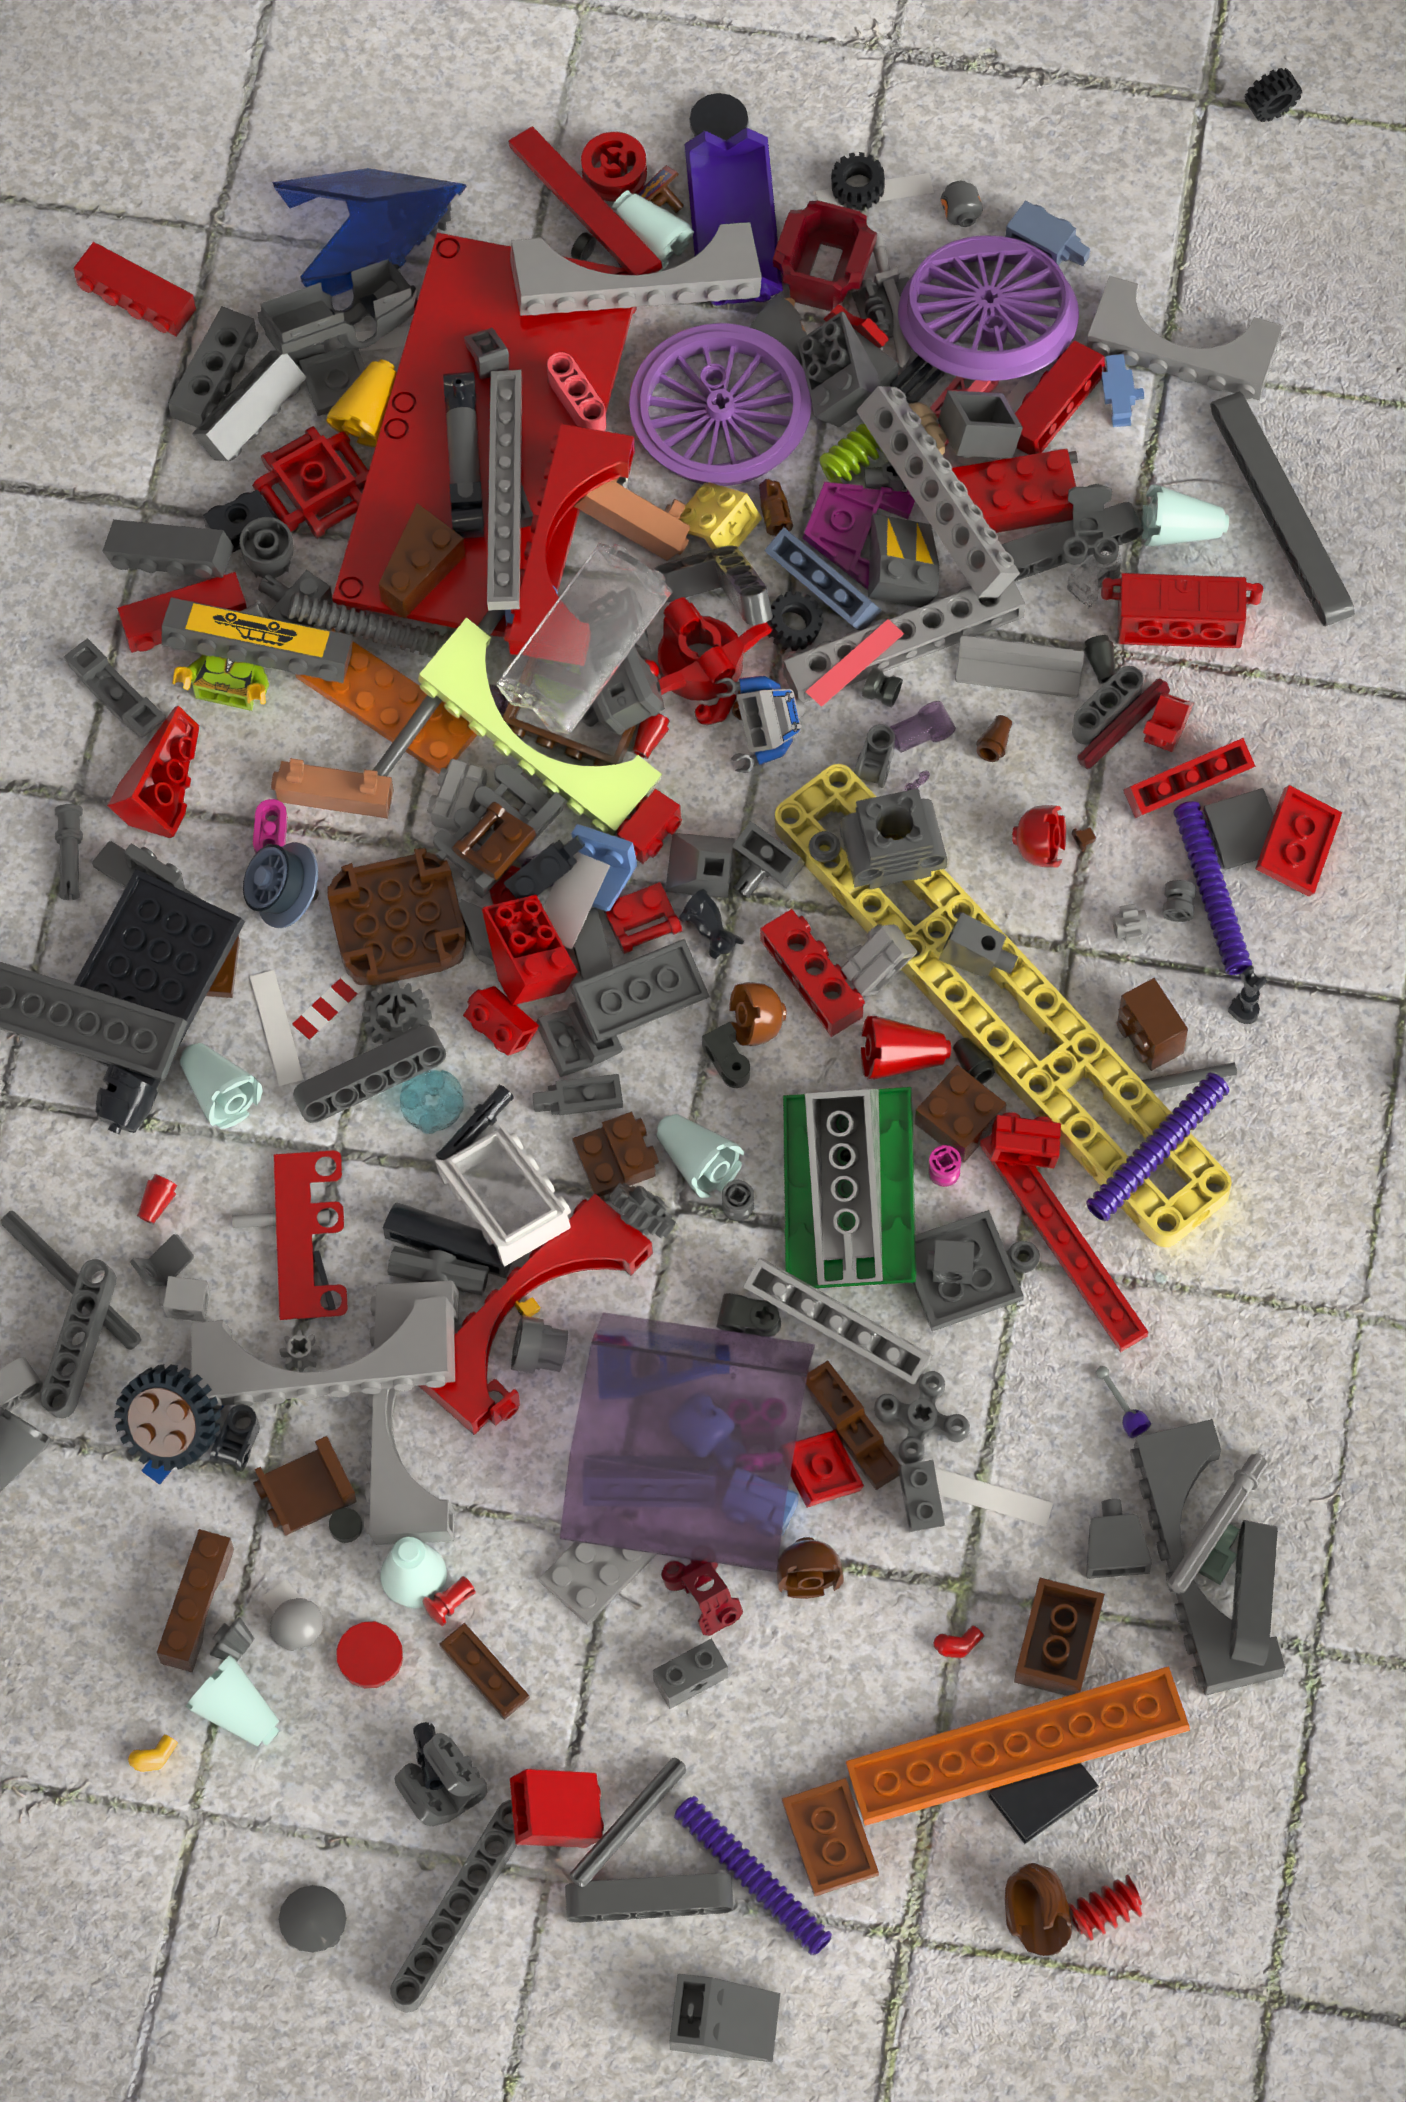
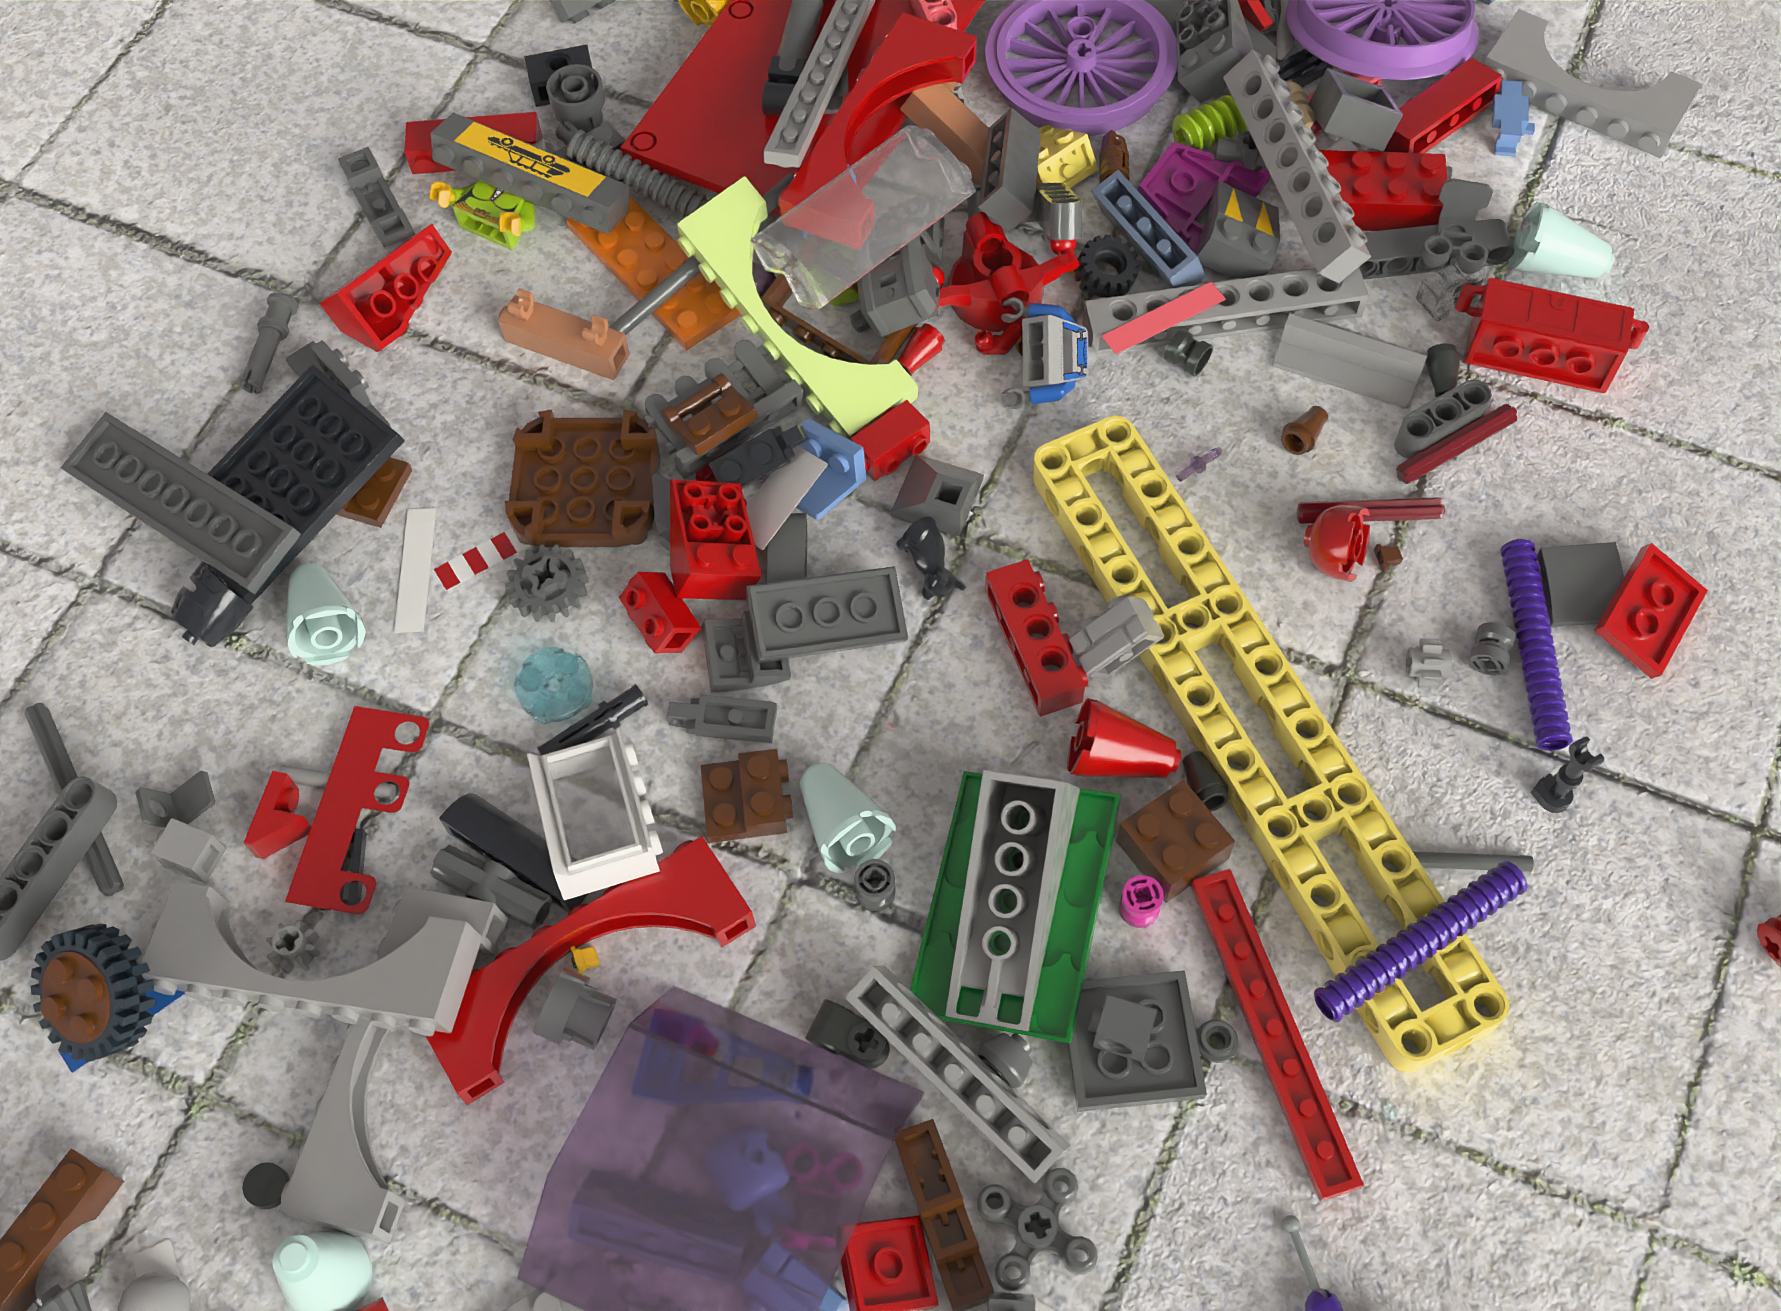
camera: 15 degrees right, 5 degrees down
dark grey brick [102,519,234,579] -> none
red cone [137,1174,177,1225] -> none
black piece [210,1404,260,1472] -> none
sand blue piece [243,842,319,928] -> none
red brick [252,426,369,539] -> none
dark pink plate [253,799,288,854] -> none
reddish brown panel [253,1436,357,1536] -> none
dark grey beam [293,1026,446,1123] -> none
reddish brown wedge [379,503,466,619] -> none
light grey brick [427,759,487,832] -> none
red bracket [488,1379,520,1426] -> none
red plate [603,882,682,954] -> none
dark grey gear [610,1183,676,1238] -> none
pearl dark grey leg [702,1021,750,1088] -> none
dark orange cylinder [729,982,787,1046] -> none
dark grey brick [732,821,805,899] -> none
dark grey plate [809,831,840,862] -> none
dark grey piece [840,788,948,889] -> none
dark grey piece [854,724,895,788] -> none
clear purple piece [890,701,956,753] -> none
dark grey torso [939,913,1018,977] -> none
red brick [990,1112,1061,1169] -> none
reddish brown brick [1116,978,1188,1071] -> none
red brick [1123,738,1256,818] -> none
red brick [1143,692,1194,752] -> none
dark grey beam [1210,391,1355,627] -> none
none -> red slope [243,771,311,859]
none -> dark grey brick [978,107,1041,232]
none -> dark grey cone [978,1033,1033,1088]
none -> dark red axle [1297,497,1445,524]

